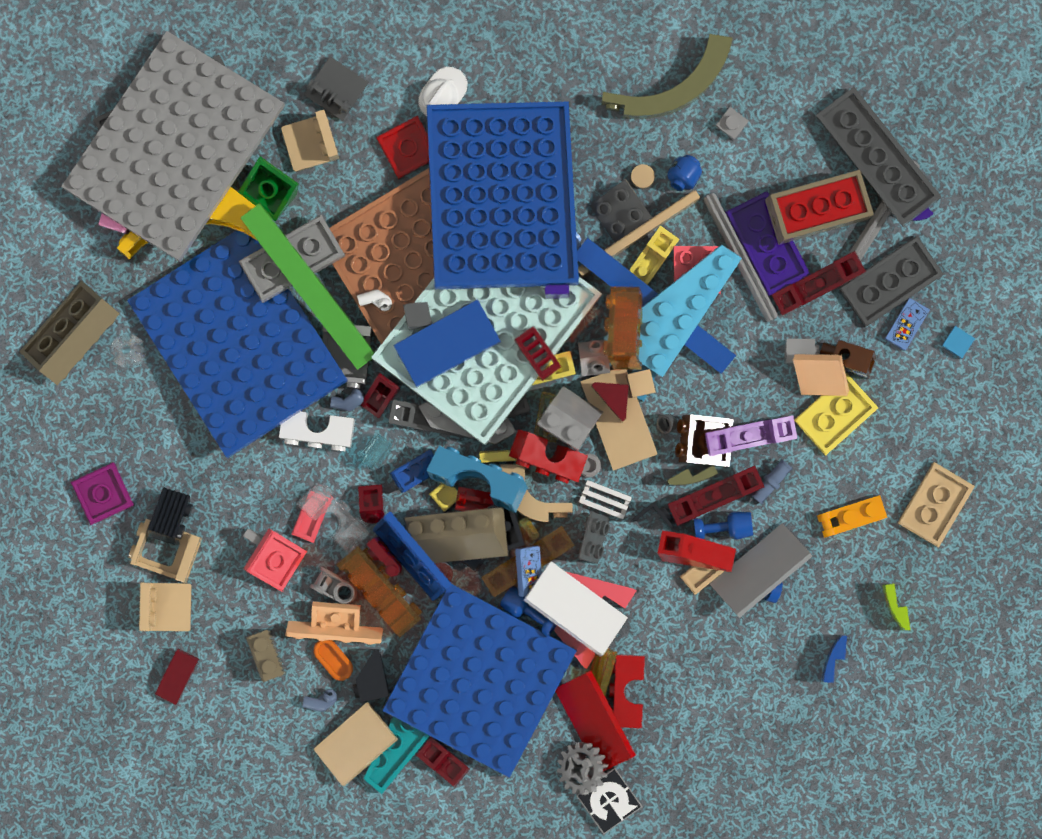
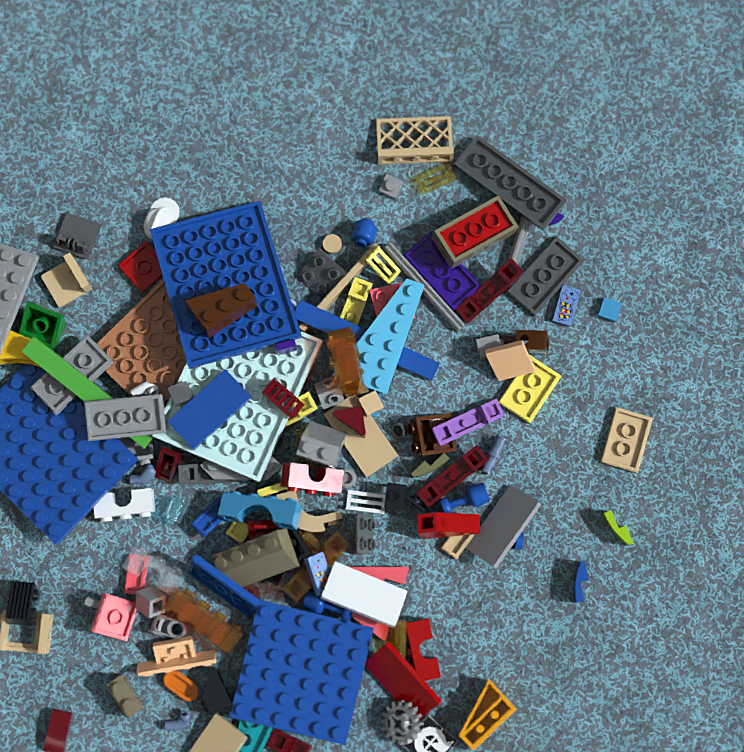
camera: 15 degrees left, 5 degrees down
tan bracket [139,583,192,631] -> none
dark red bracket [358,484,385,524] -> none
dark red plate [366,537,402,577] -> none
olive arch [601,34,733,119] -> none
light orange plate [816,495,887,538] -> none
none -> light grey tile [84,394,167,441]
none -> light grey brick [135,586,166,618]
none -> reddish brown wedge [185,283,257,338]
none -> light yellow tile [363,245,401,285]
none -> tan fence [376,116,454,165]
none -> black bracket [384,483,407,511]
none -> clear yellow tile [415,162,457,195]
none -> light orange wedge [459,679,517,751]

